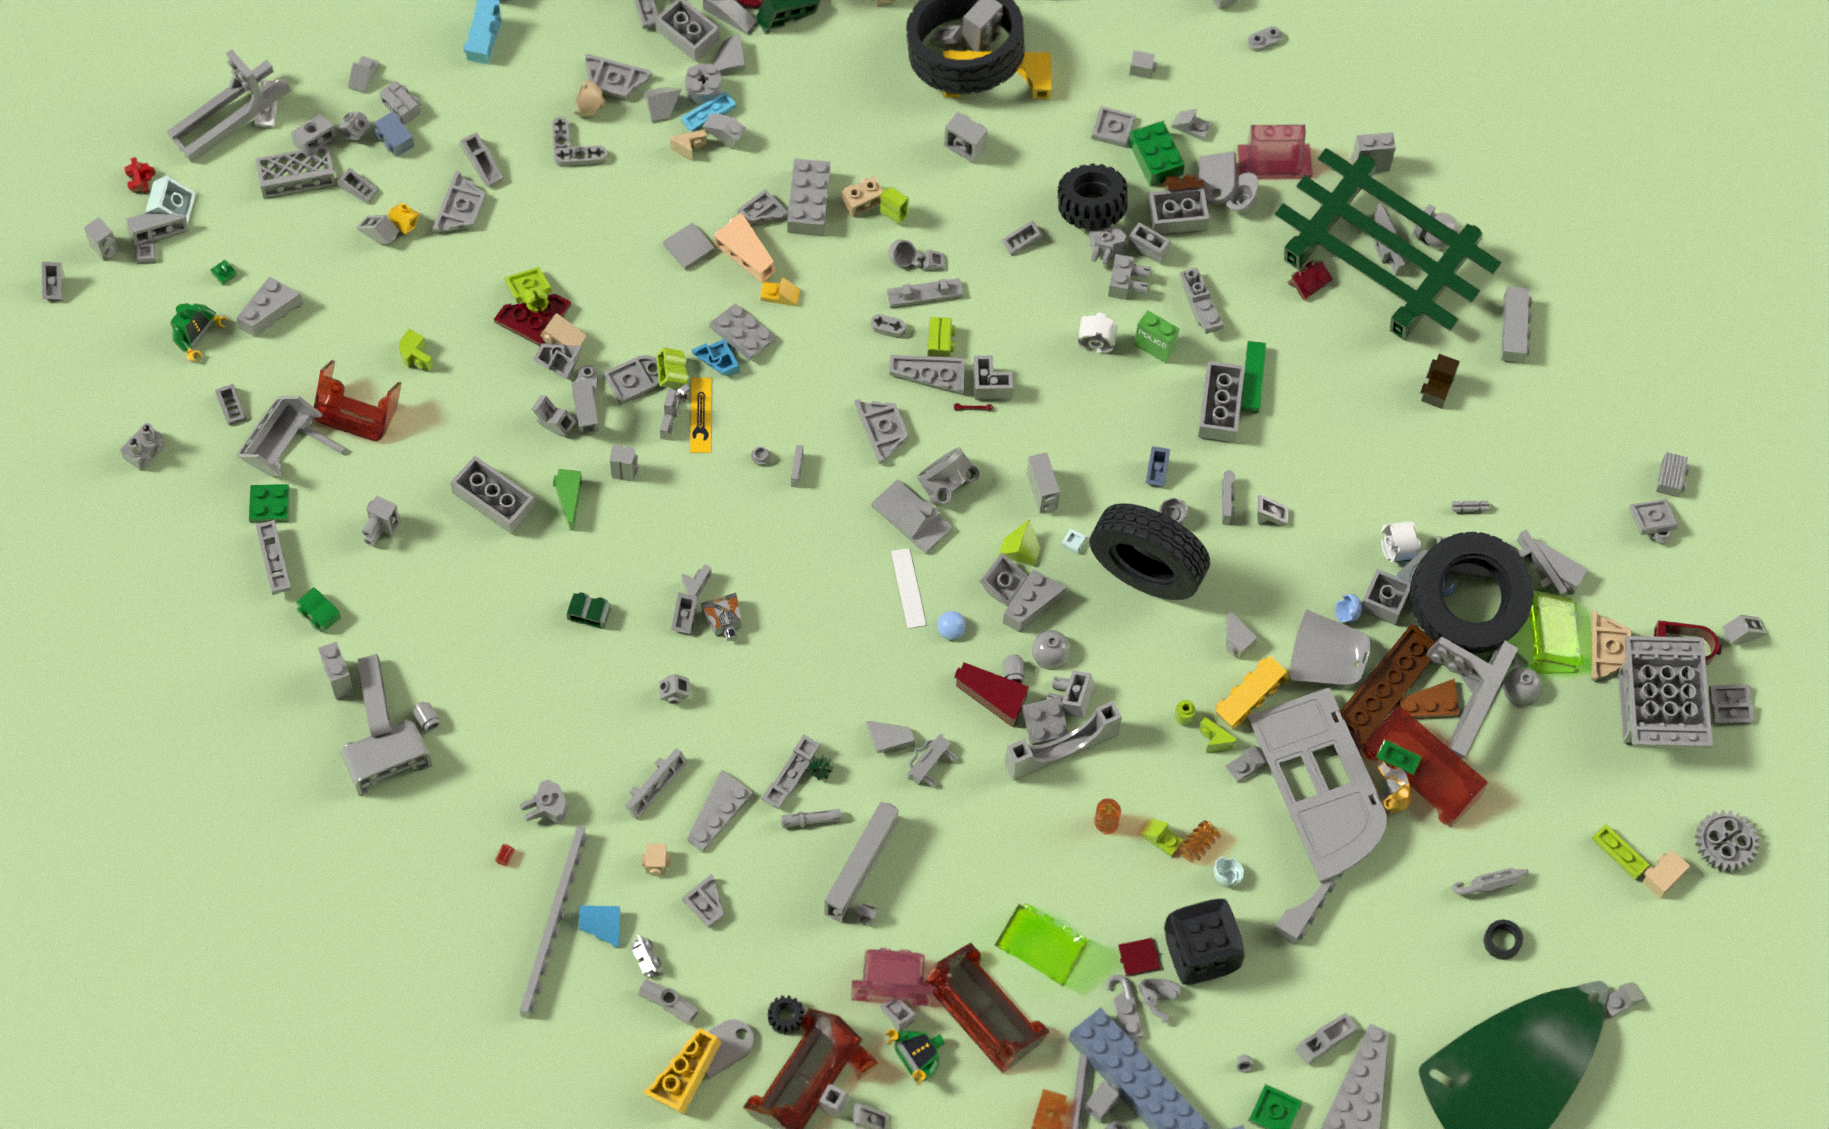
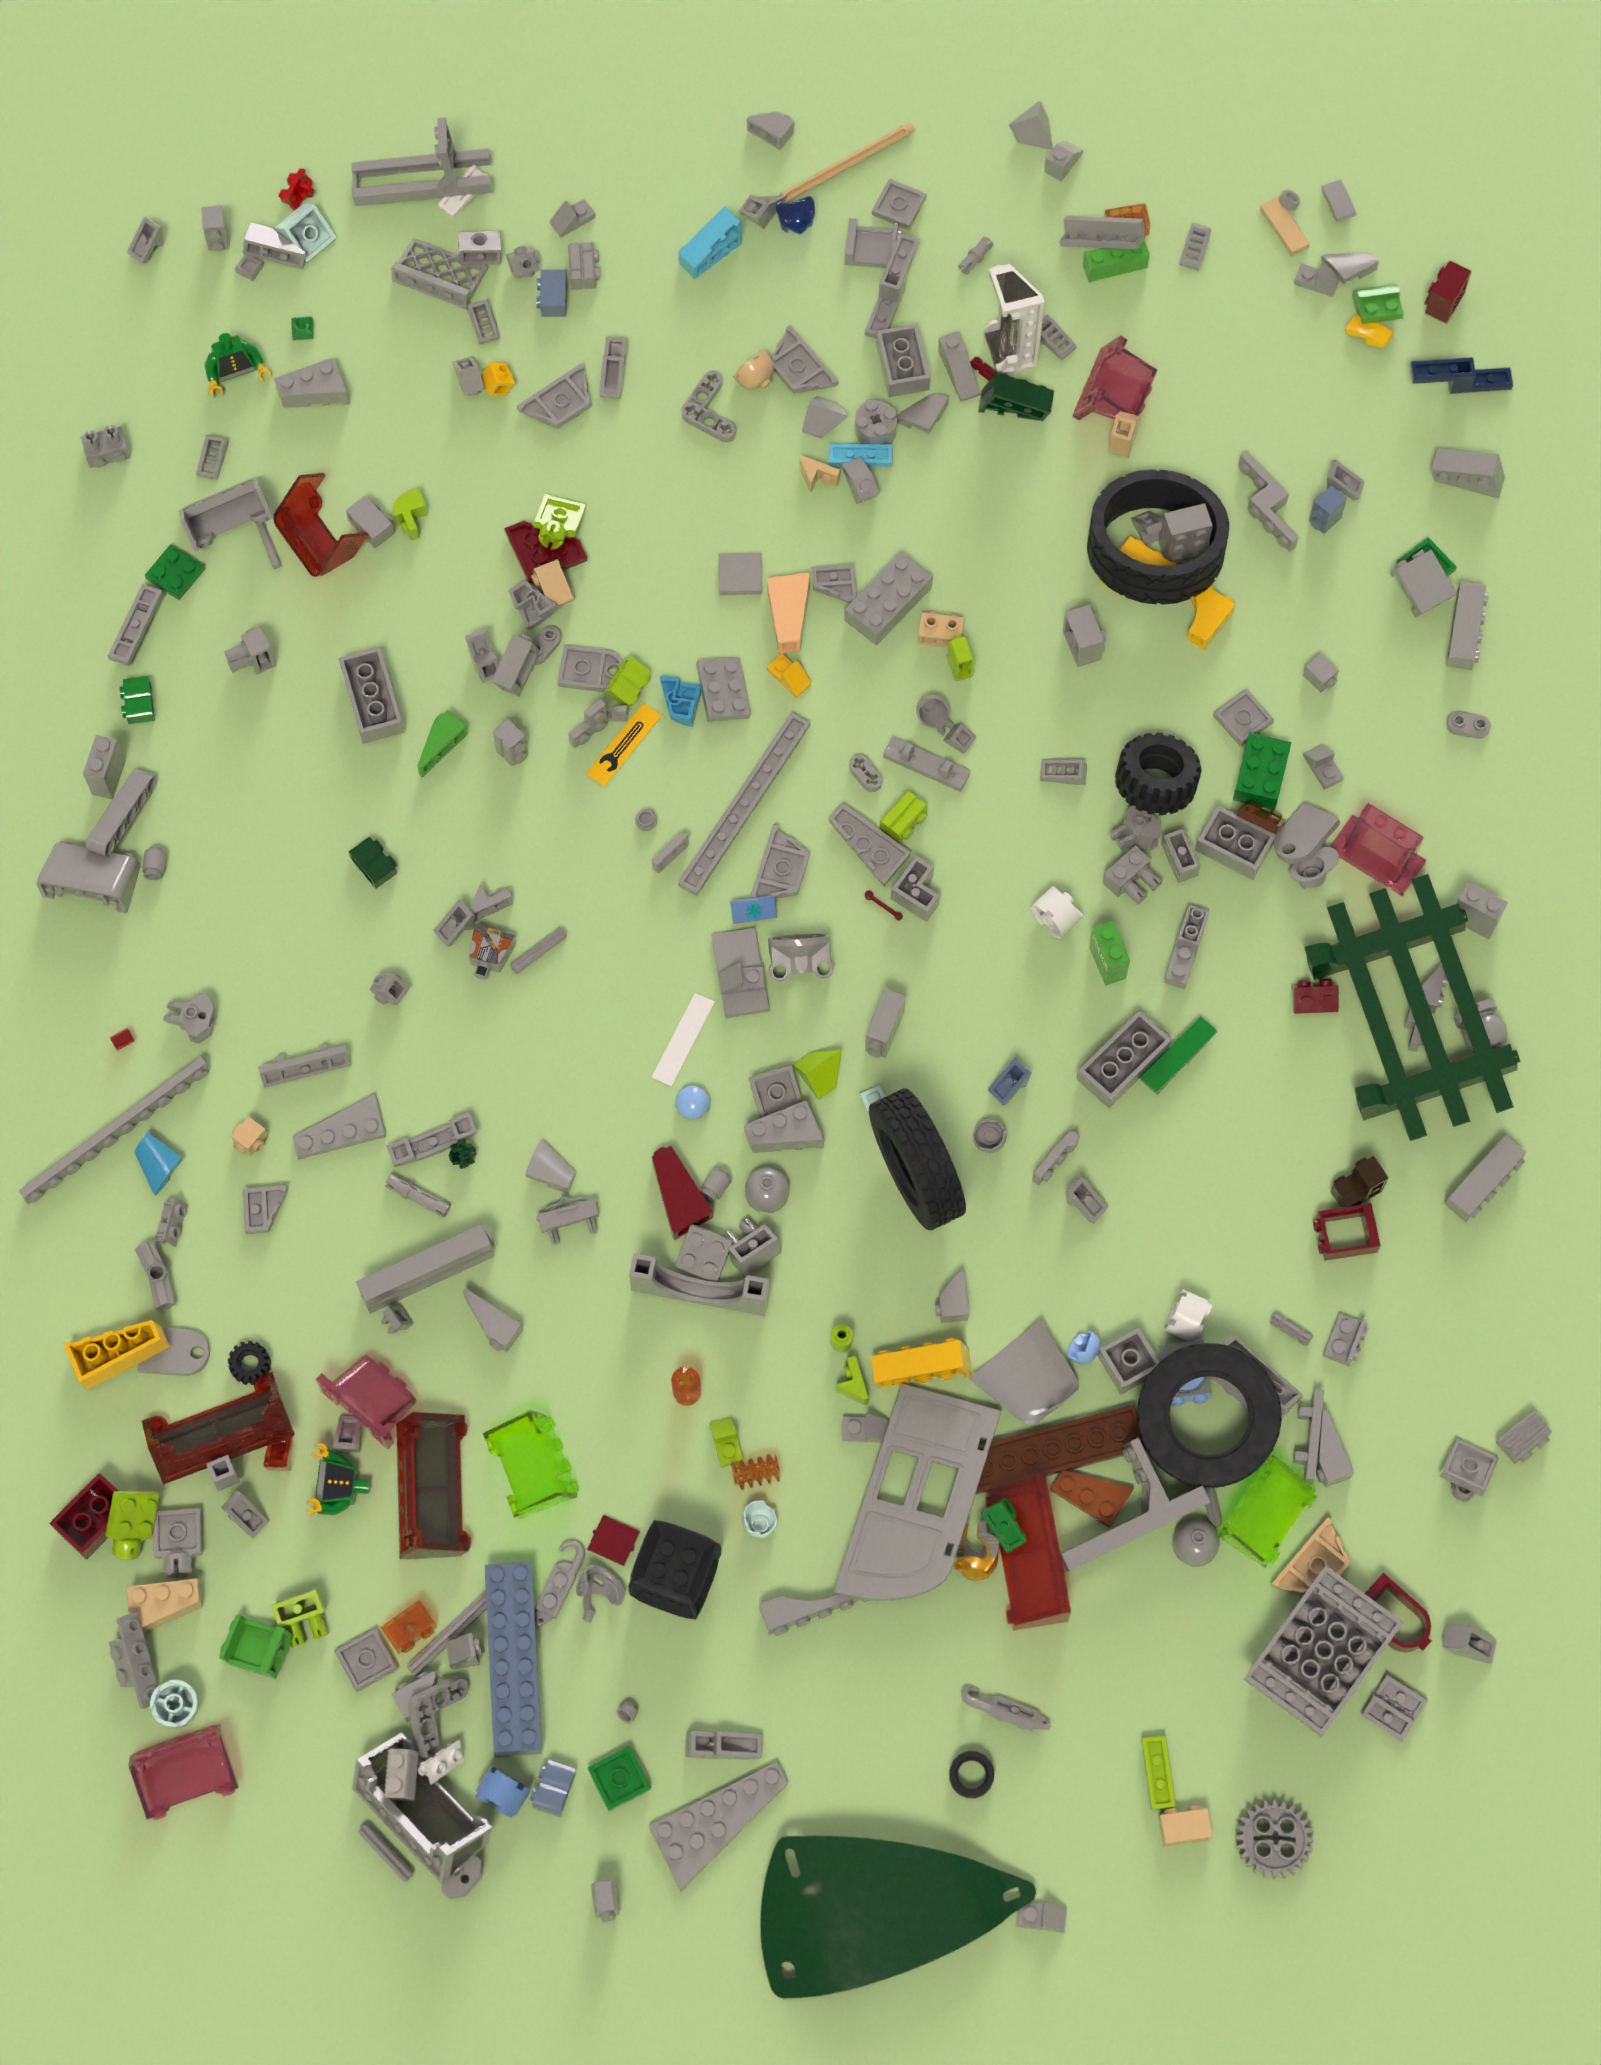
camera: 40 degrees right, 5 degrees up
none -> light grey brick [346,496,394,548]
none -> light grey slope [463,1288,523,1352]
none -> light grey axle [510,927,567,974]
none -> light grey plate [678,713,810,896]
none -> medium blue tile [730,895,777,924]
none -> dark red window [1313,1203,1381,1261]
none -> light grey bracket [1323,1313,1369,1366]

